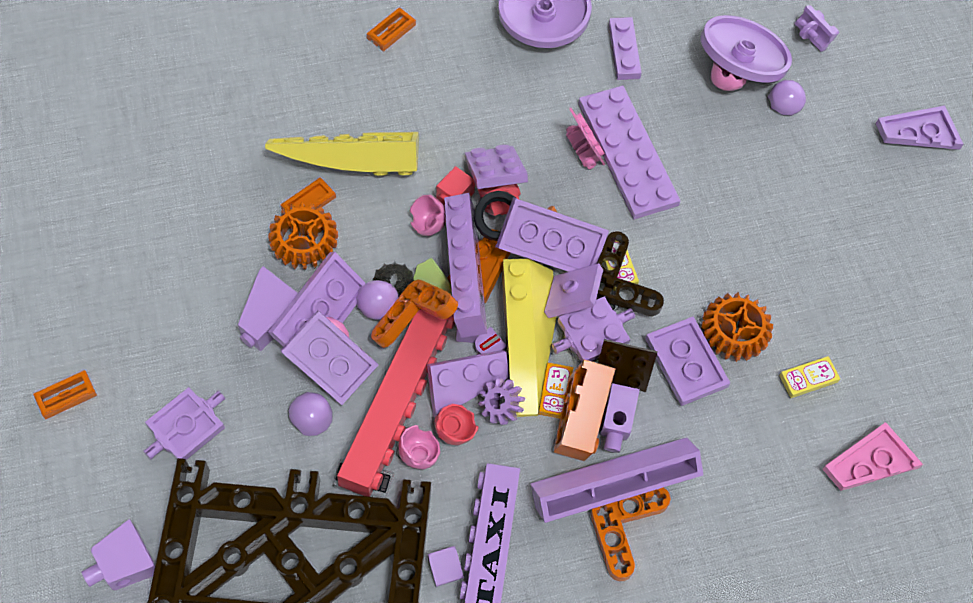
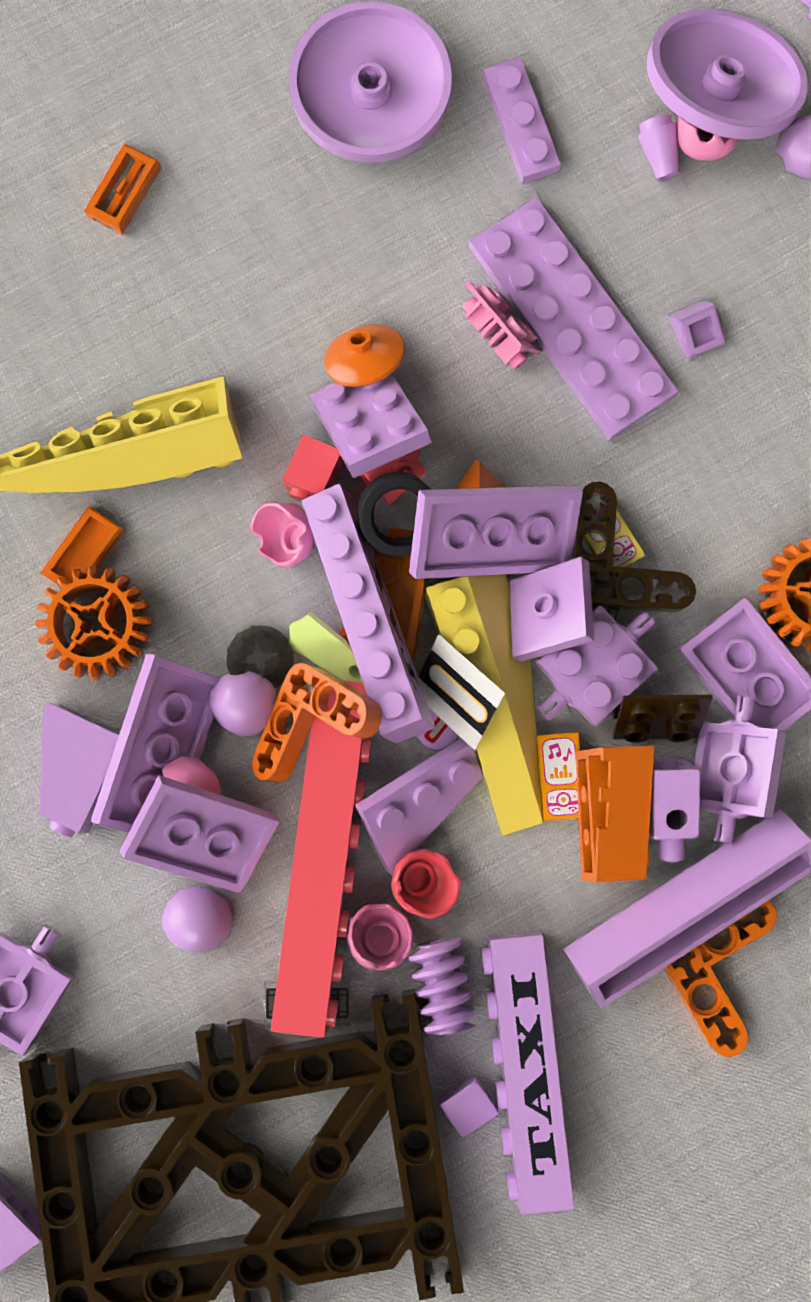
camera: 10 degrees left, 20 degrees up
lavender gear [478,378,526,425] -> none
none -> orange dish [324,324,405,387]
none -> lavender piece [409,937,476,1035]
none -> sticker [418,634,505,750]
none -> lavender cone [637,114,680,182]
none -> lavender slope [668,301,726,359]
none -> lavender plate [694,695,786,844]

